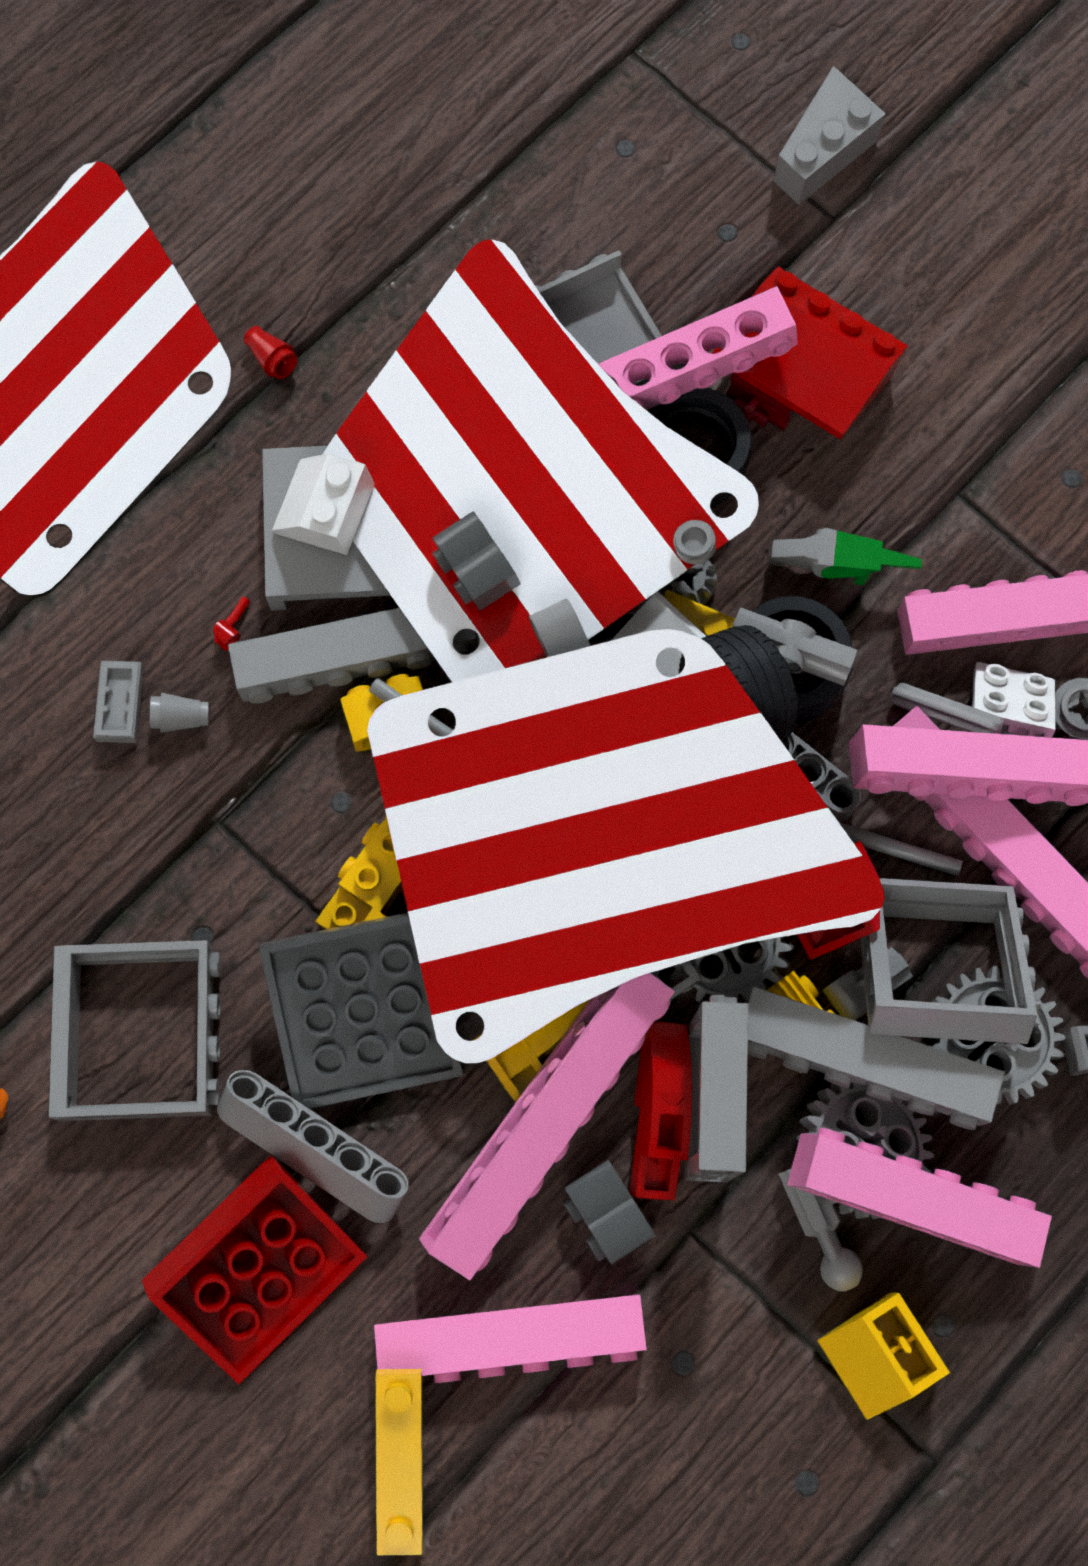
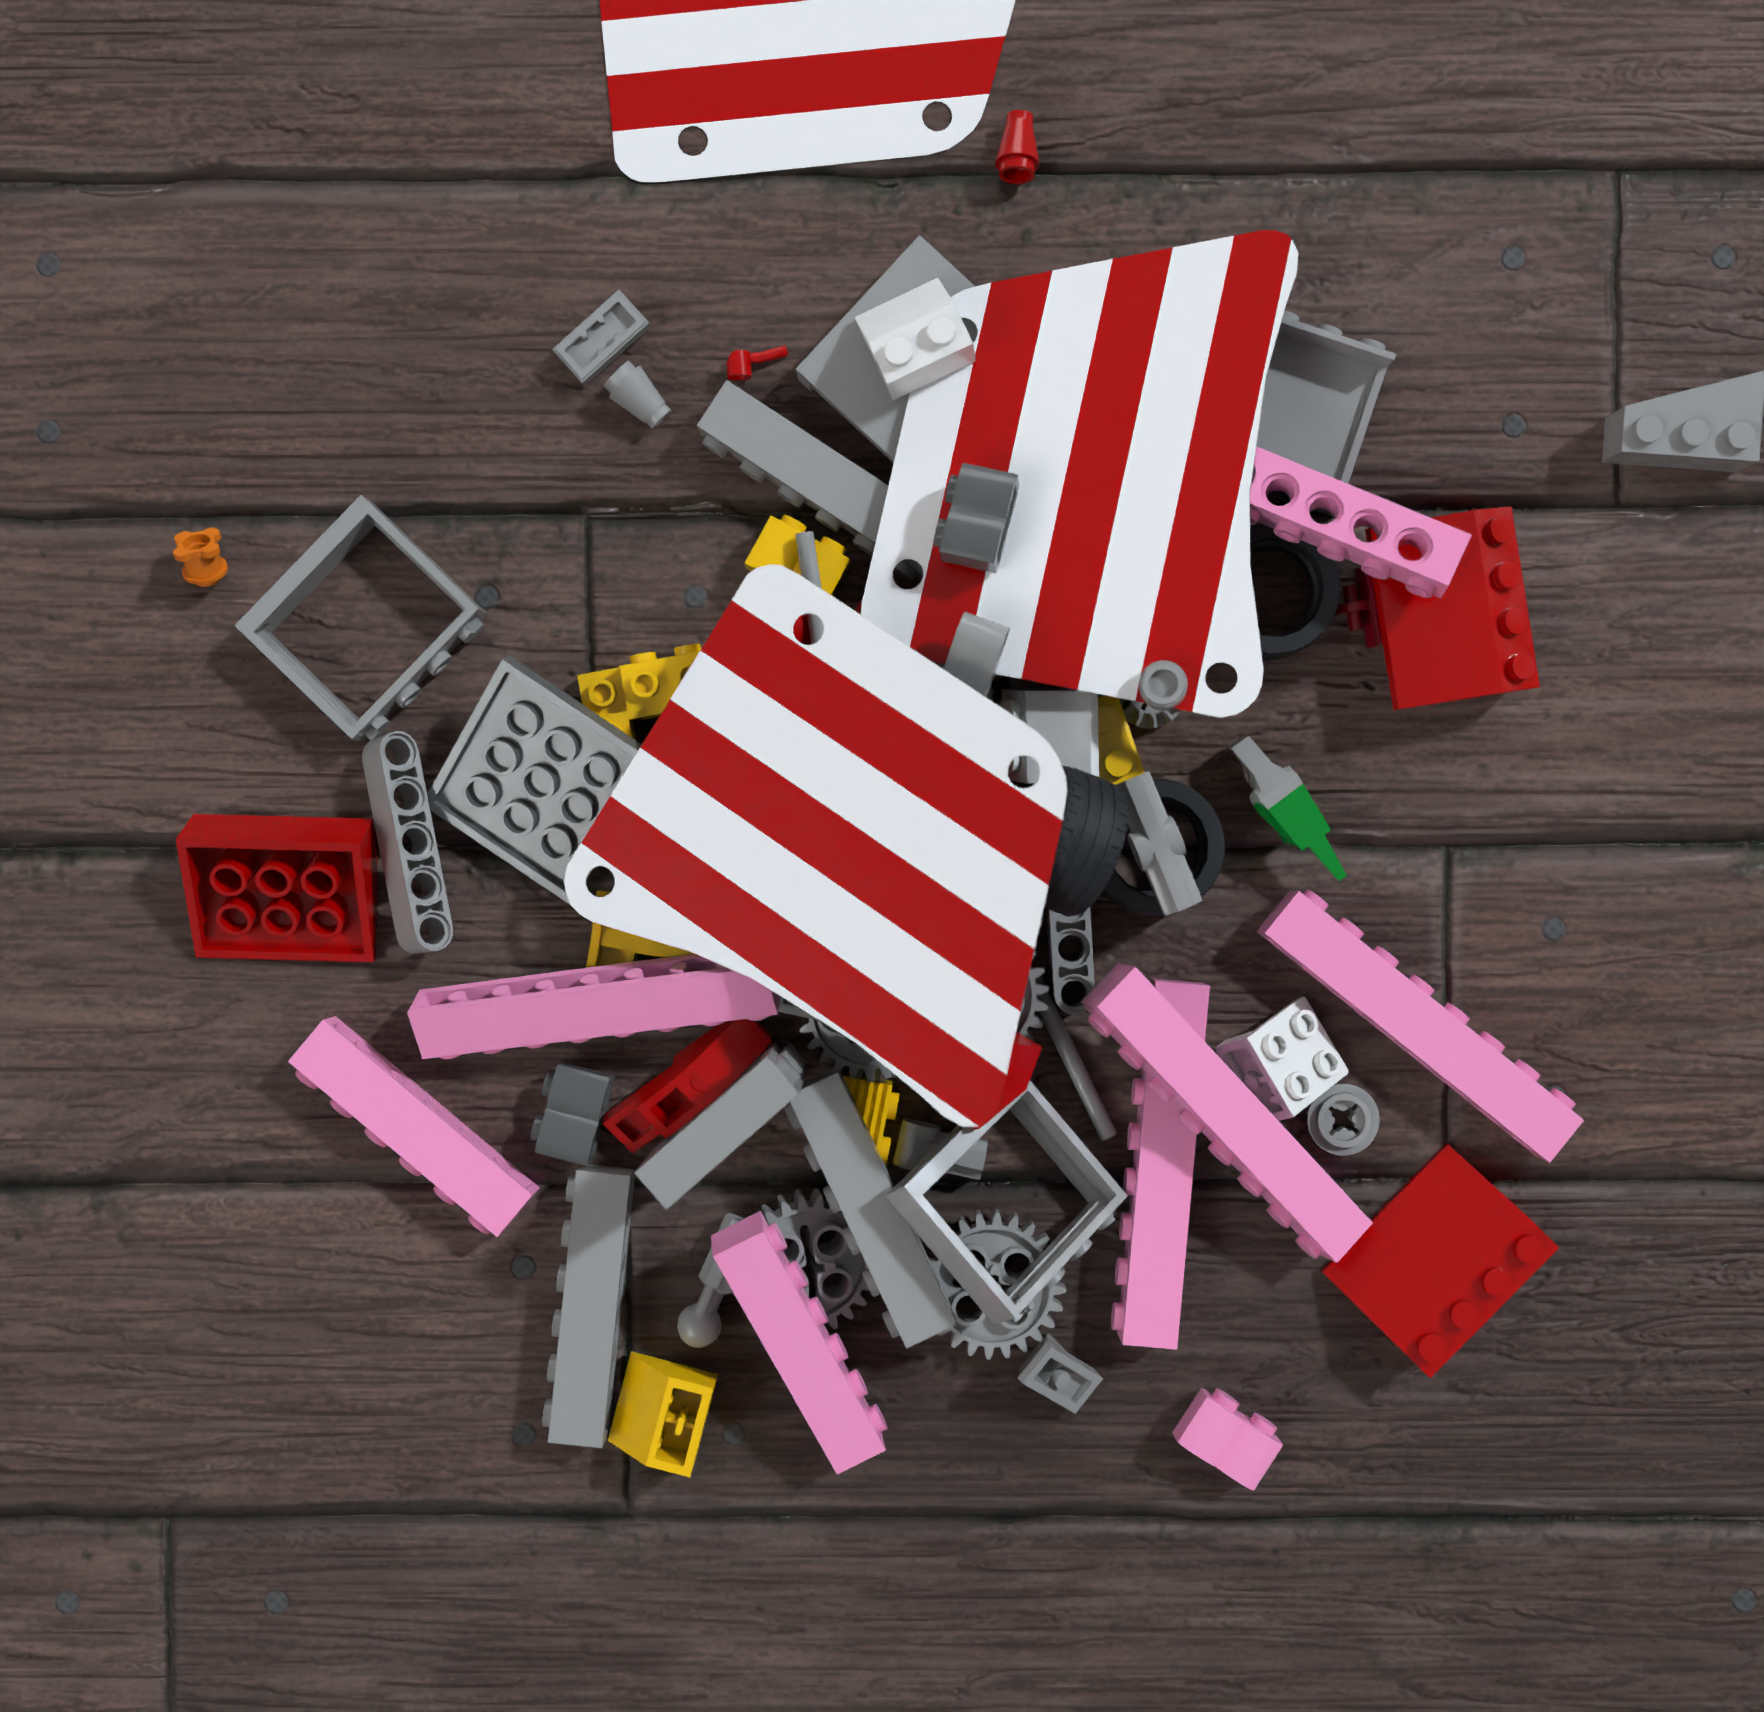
camera: 45 degrees right, 15 degrees up
yellow plate [376,1369,423,1555] -> none
light grey axle [891,683,1003,734] -> none
none -> light grey brick [542,1164,636,1448]

